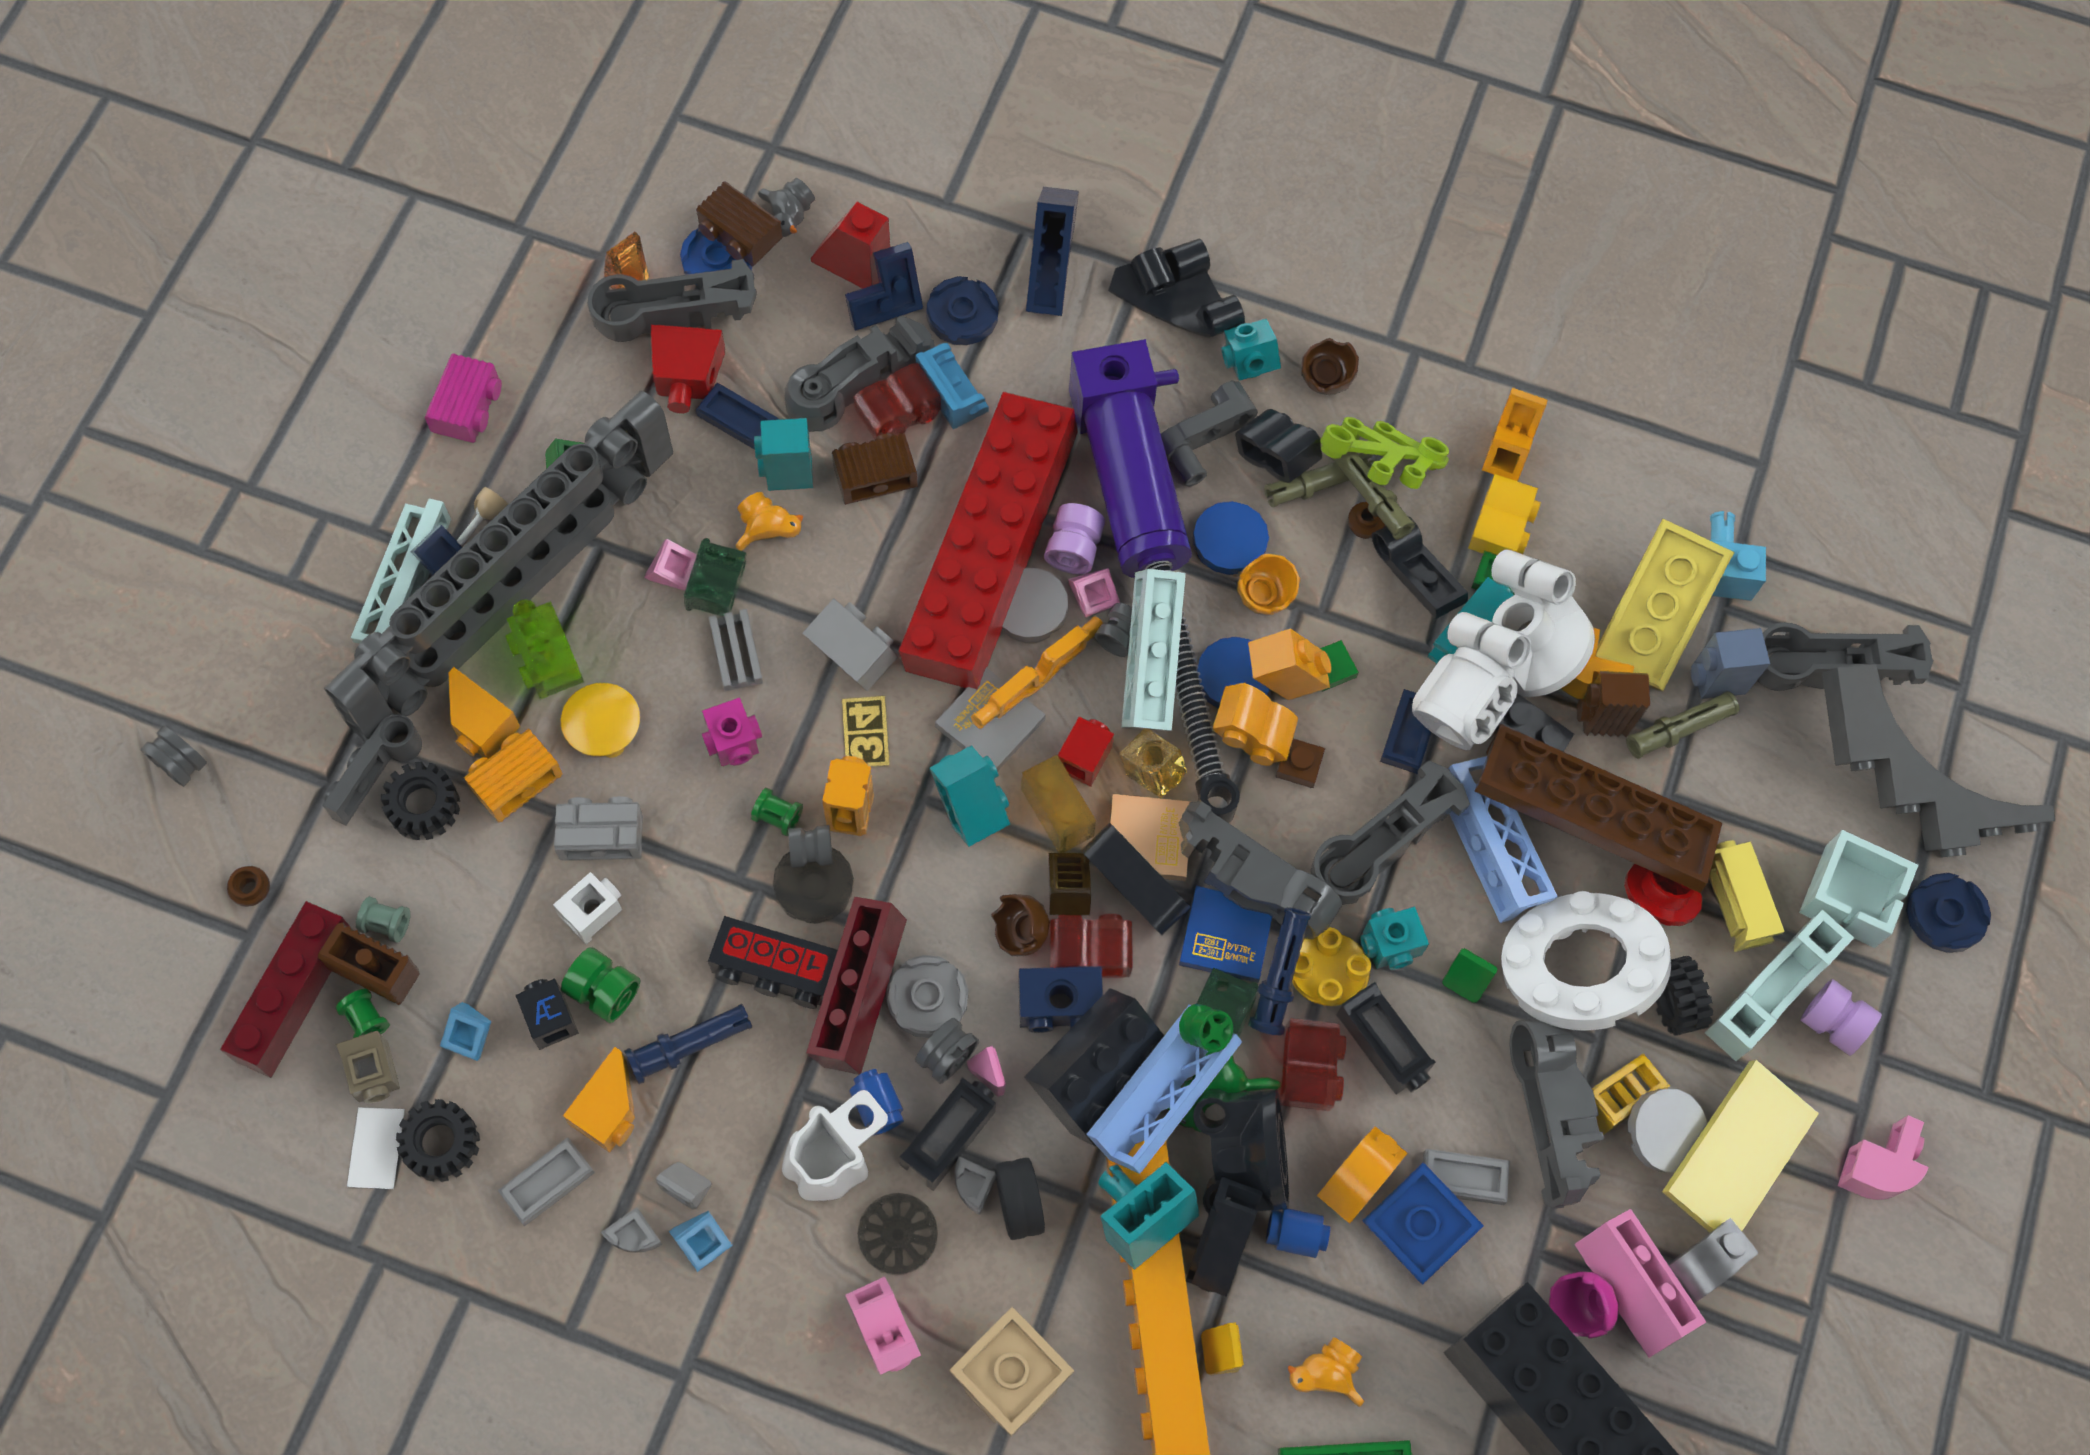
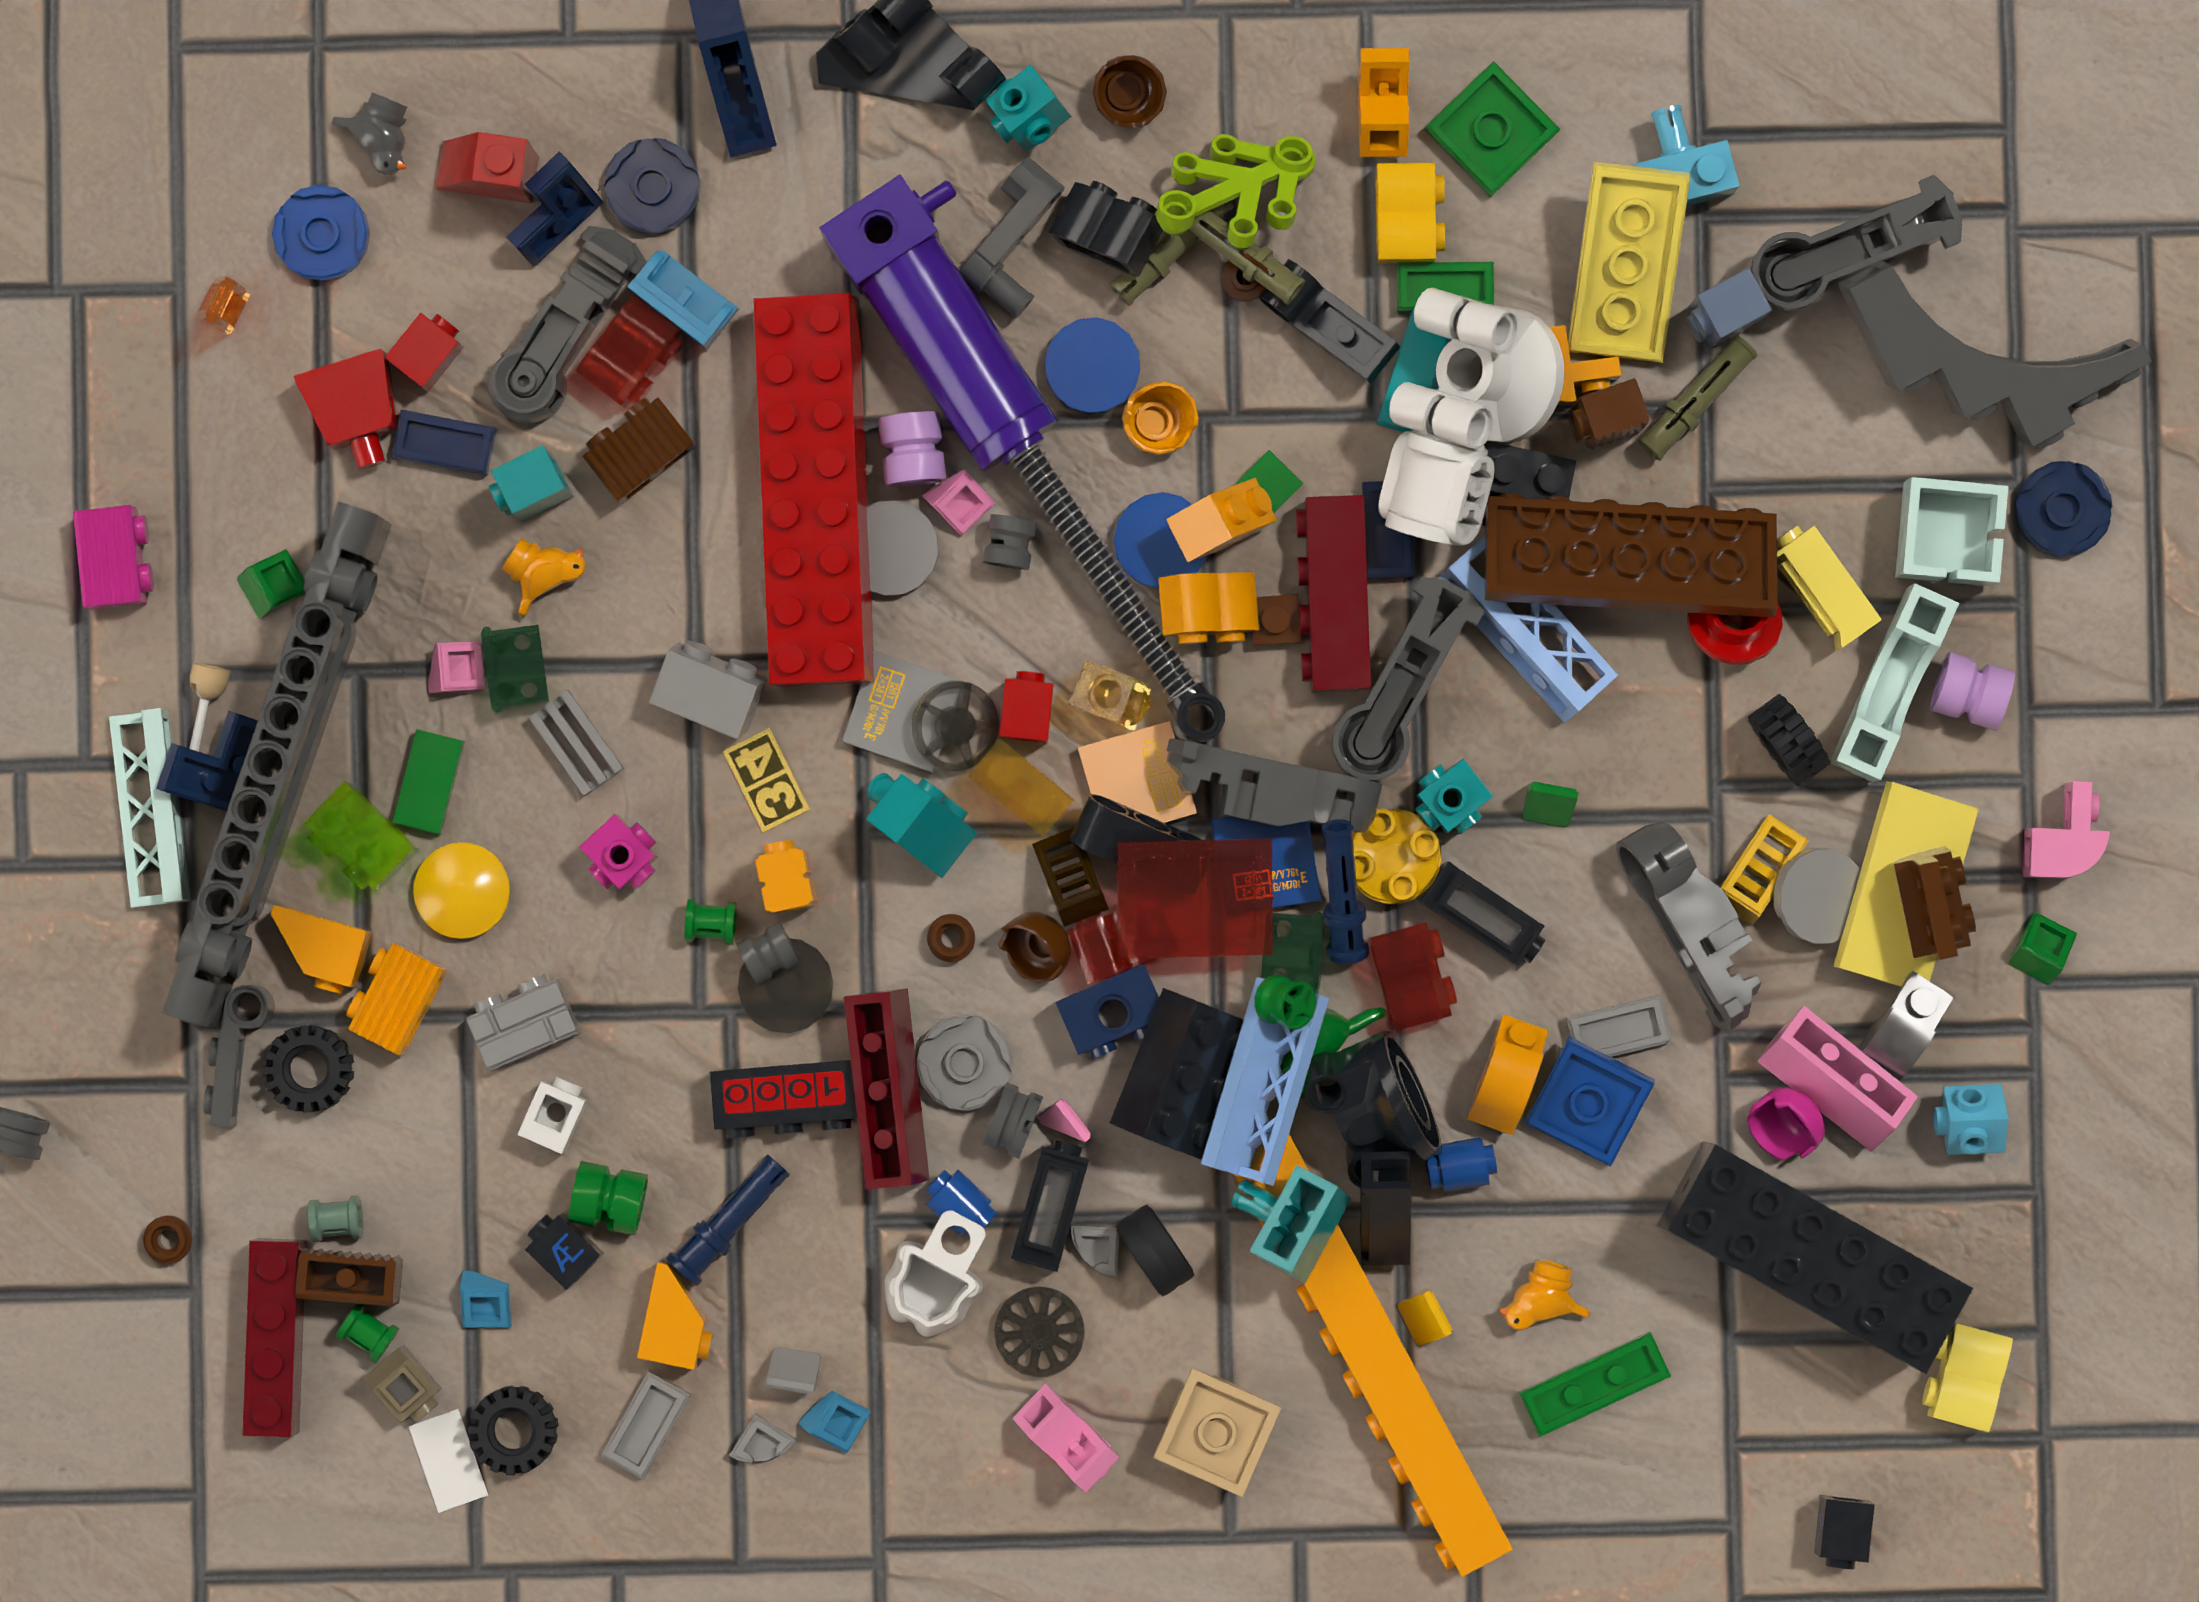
camera: 15 degrees left, 20 degrees up
dark grey piece [587,259,757,342] -> none
reddish brown brick [696,181,783,266] -> none
light orange piece [971,616,1103,729] -> none
light aqua fence [1121,569,1186,731] -> none
white plate [1501,891,1671,1031] -> none
none -> red brick [385,312,464,392]
none -> green tile [393,729,465,834]
none -> clear smoke wheel [911,680,999,771]
none -> reddish brown plate [927,914,975,962]
none -> clear red piece [1116,838,1274,959]
none -> dark red brick [1296,495,1371,693]
none -> green tile [1424,61,1560,198]
none -> reddish brown brick [1894,846,1976,960]
none -> medium azure brick [1933,1084,2009,1155]
none -> green slope [2009,911,2077,985]

